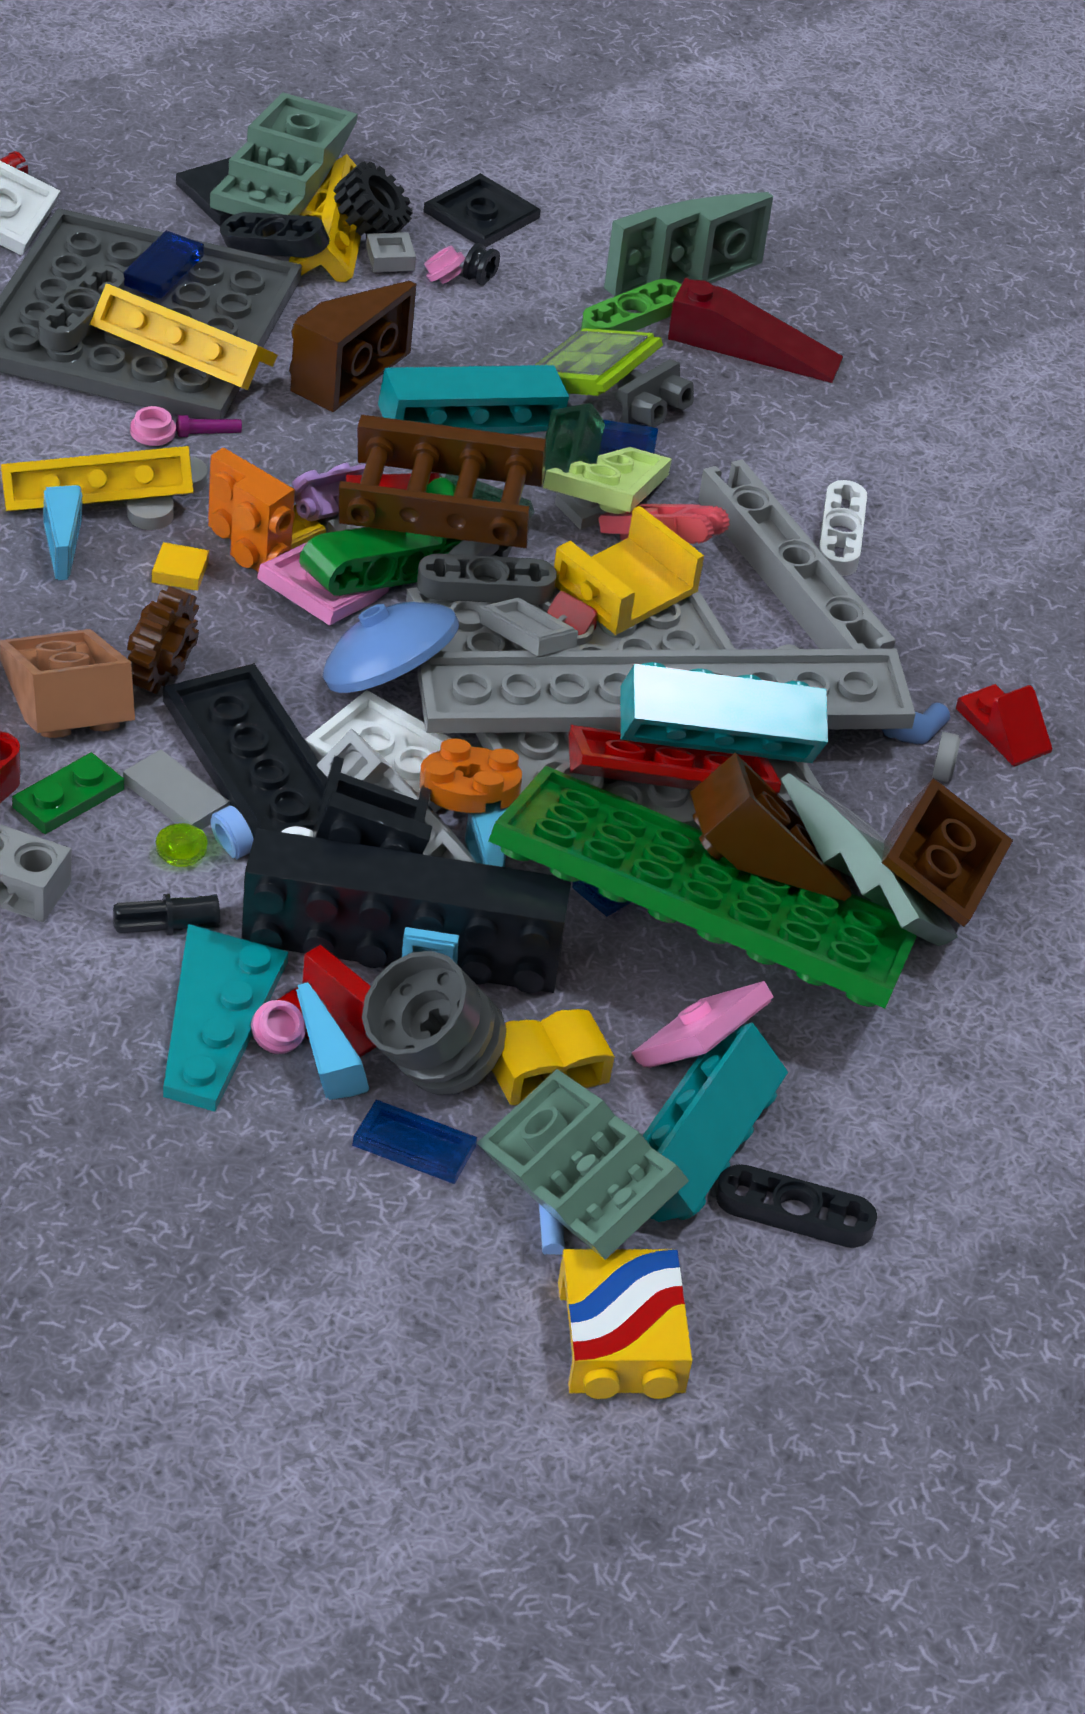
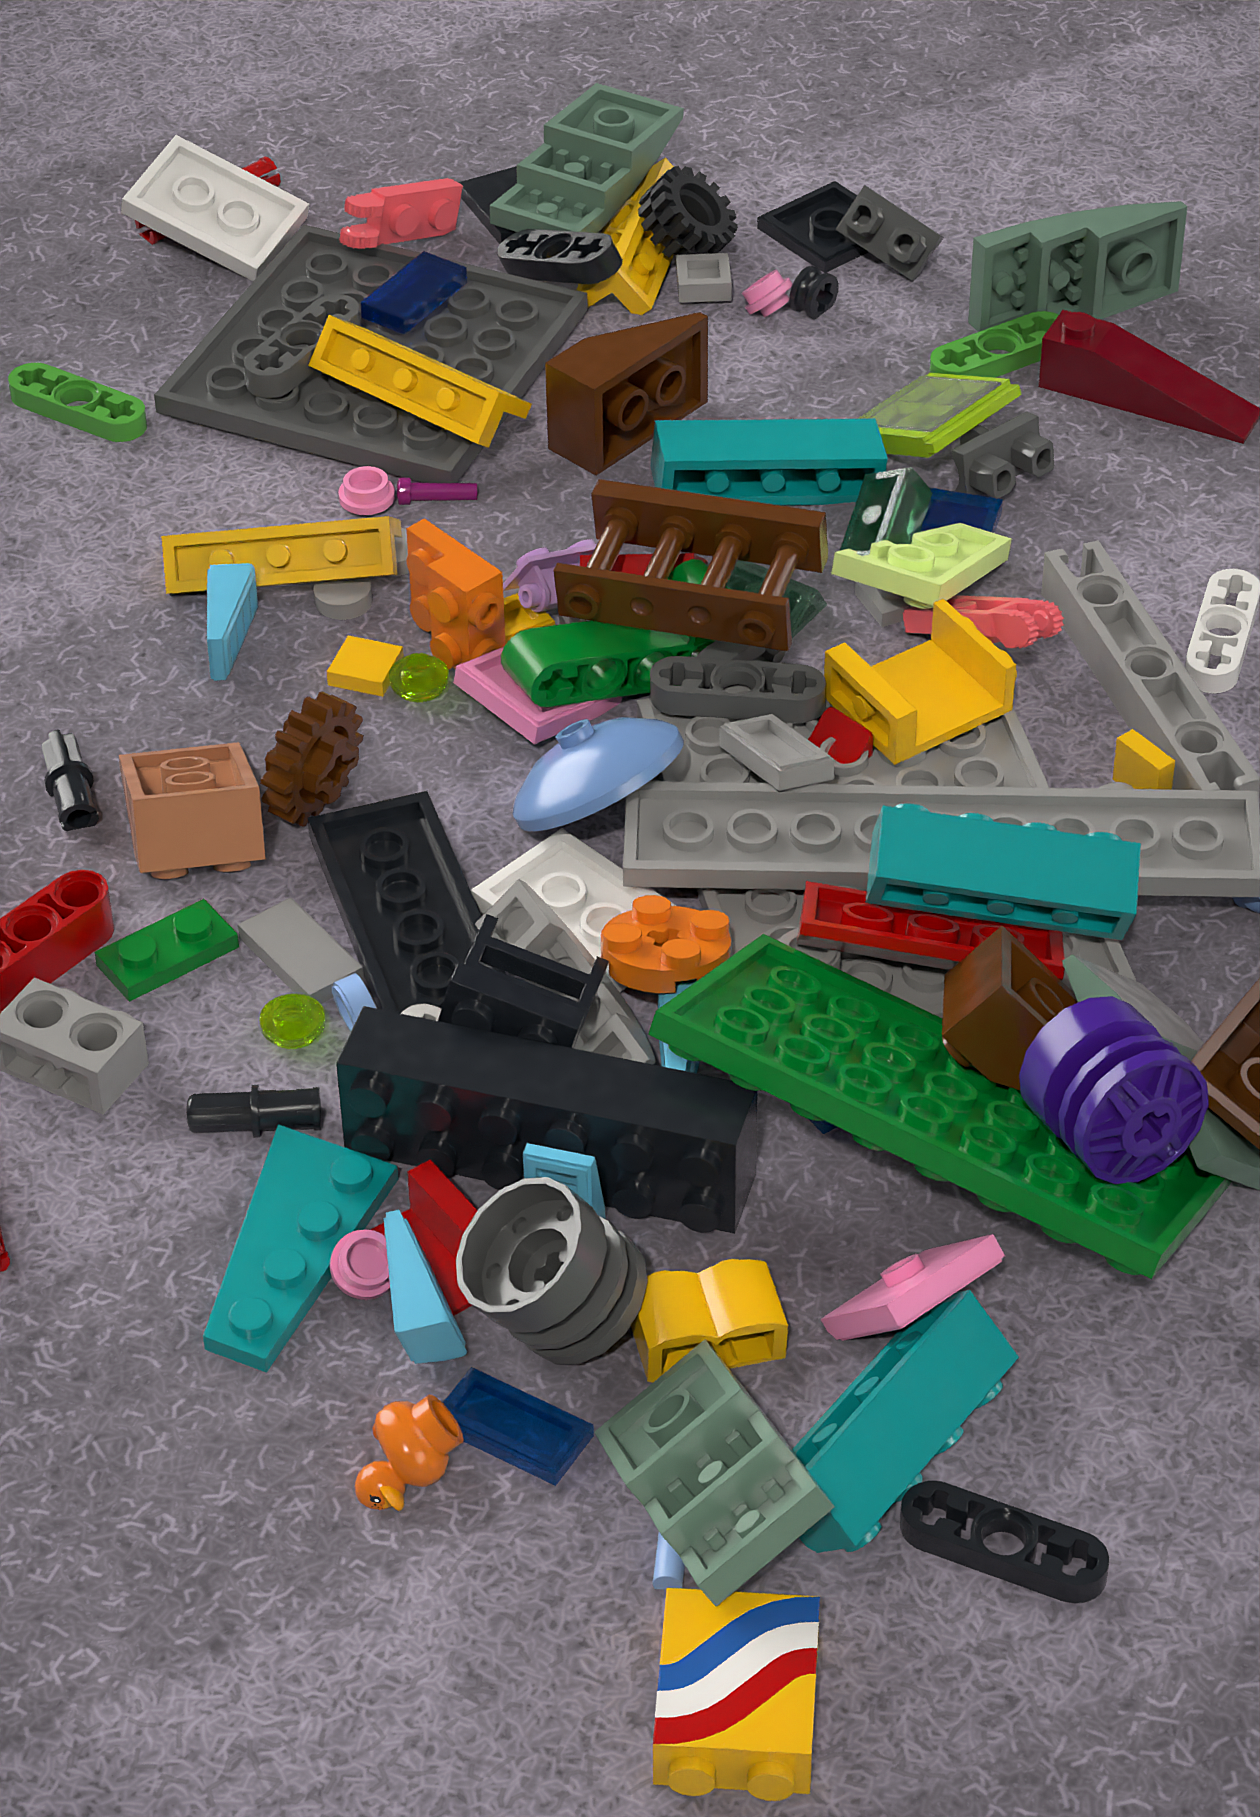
camera: 15 degrees right, 0 degrees up
none -> coral hinge [339,178,463,249]
none -> orange animal [355,1394,464,1511]
none -> clear neon green plate [389,653,449,703]
none -> dark grey hips [836,185,944,281]
none -> dark purple wheel [1019,996,1208,1184]
none -> yellow tile [1112,729,1175,790]

